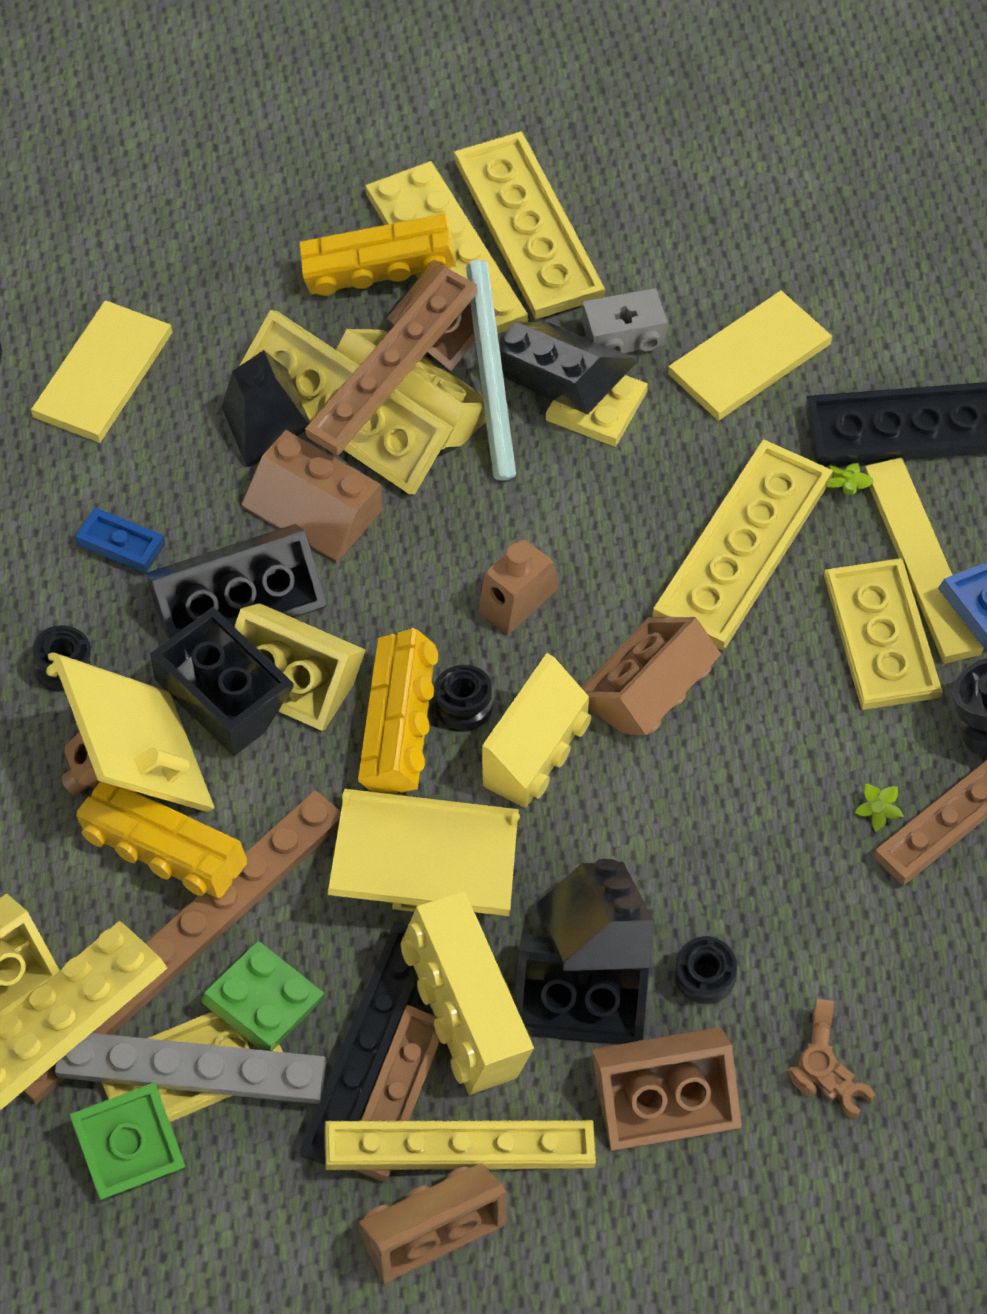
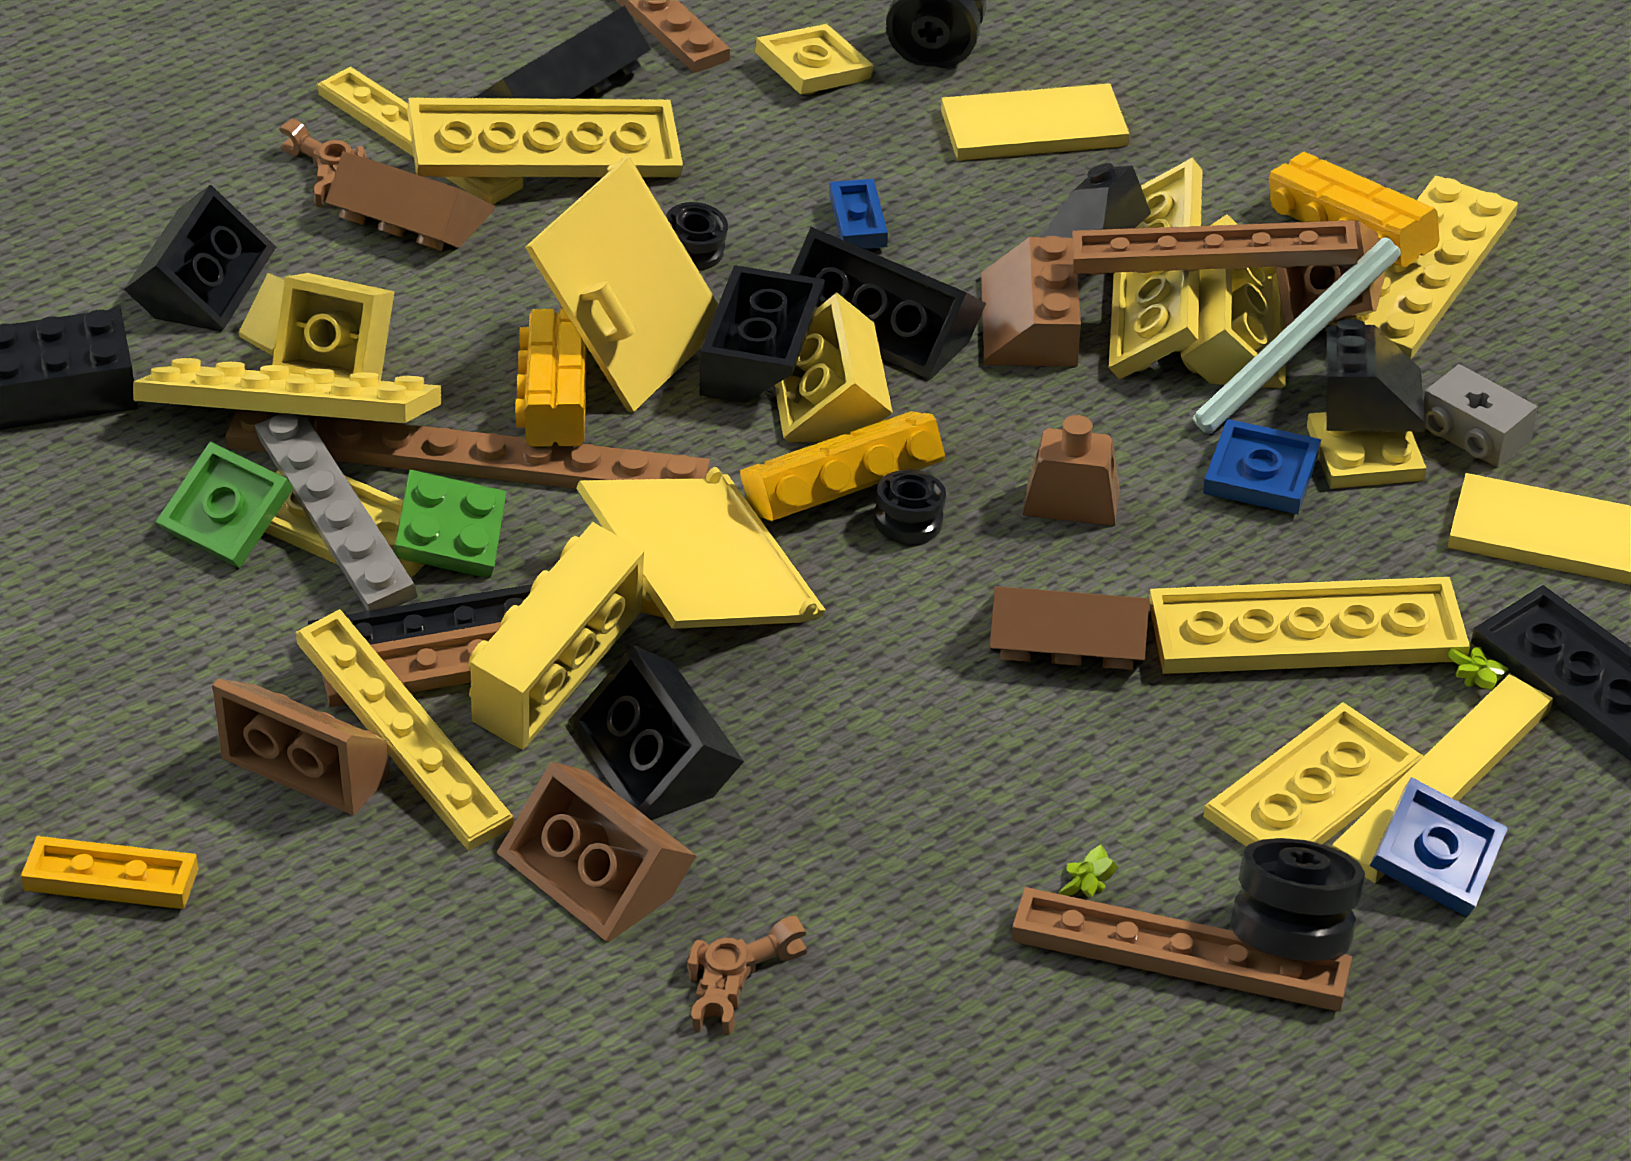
camera: 55 degrees right, 15 degrees down
light yellow plate [454,131,605,320] -> none
light yellow slope [482,653,591,809] -> none
black slope [536,859,654,971] -> none
black wheel [675,936,737,1004] -> none
none -> blue plate [1203,419,1321,514]

